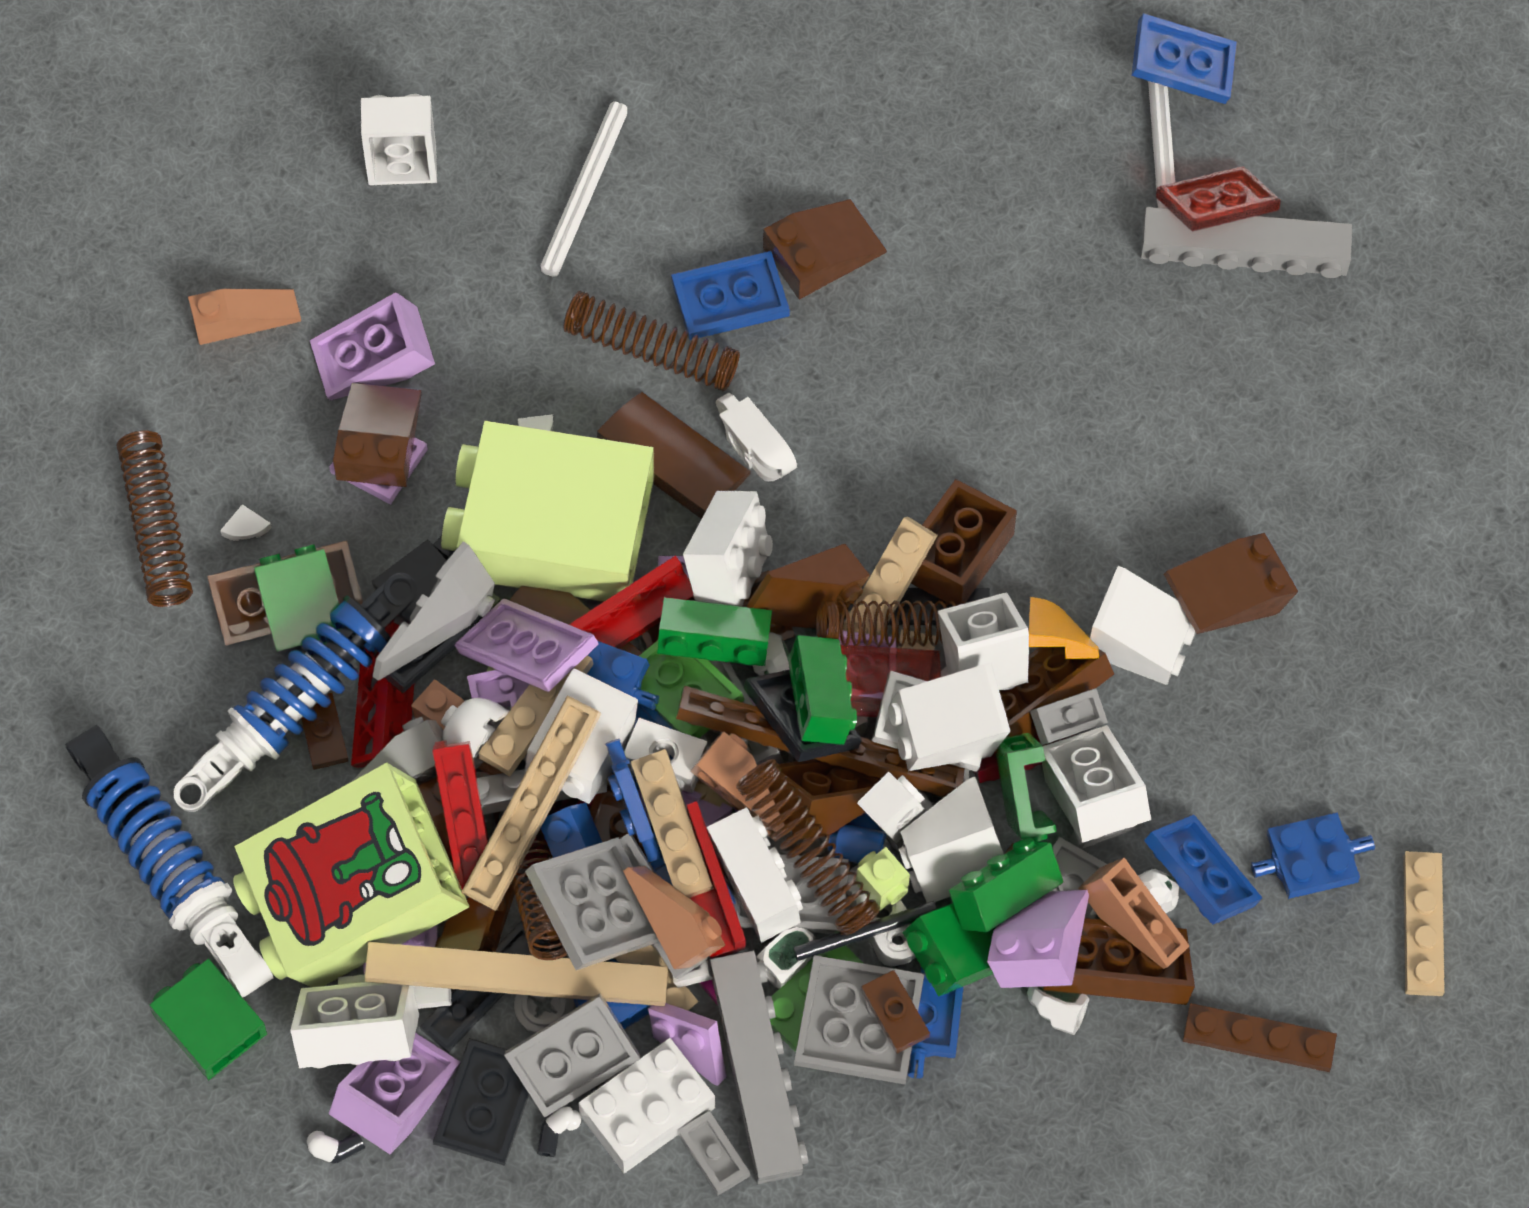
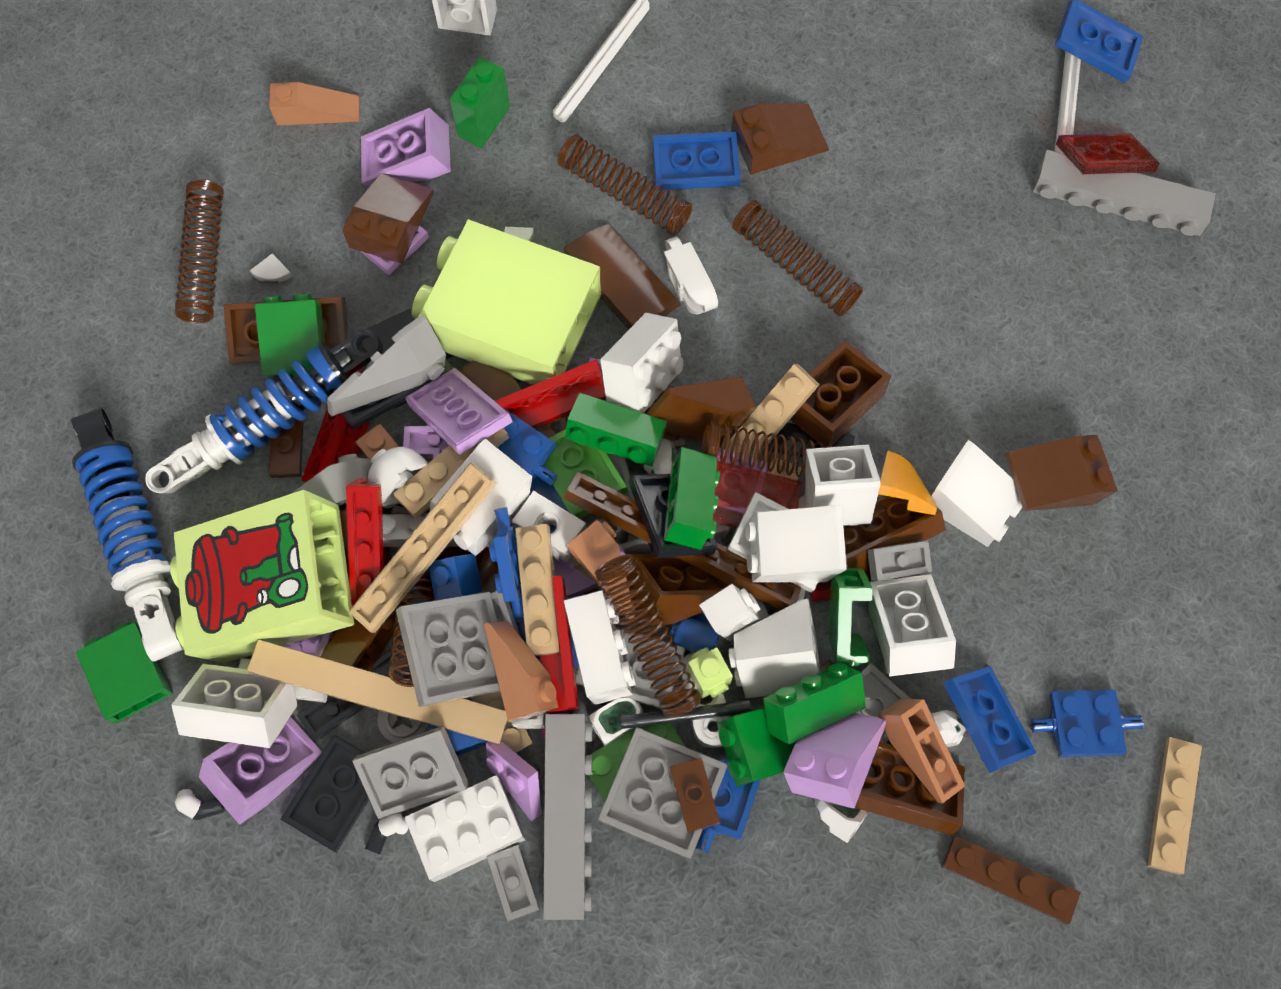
camera: 15 degrees right, 5 degrees up
none -> green brick [450,57,510,148]
none -> reddish brown piece [732,200,863,317]

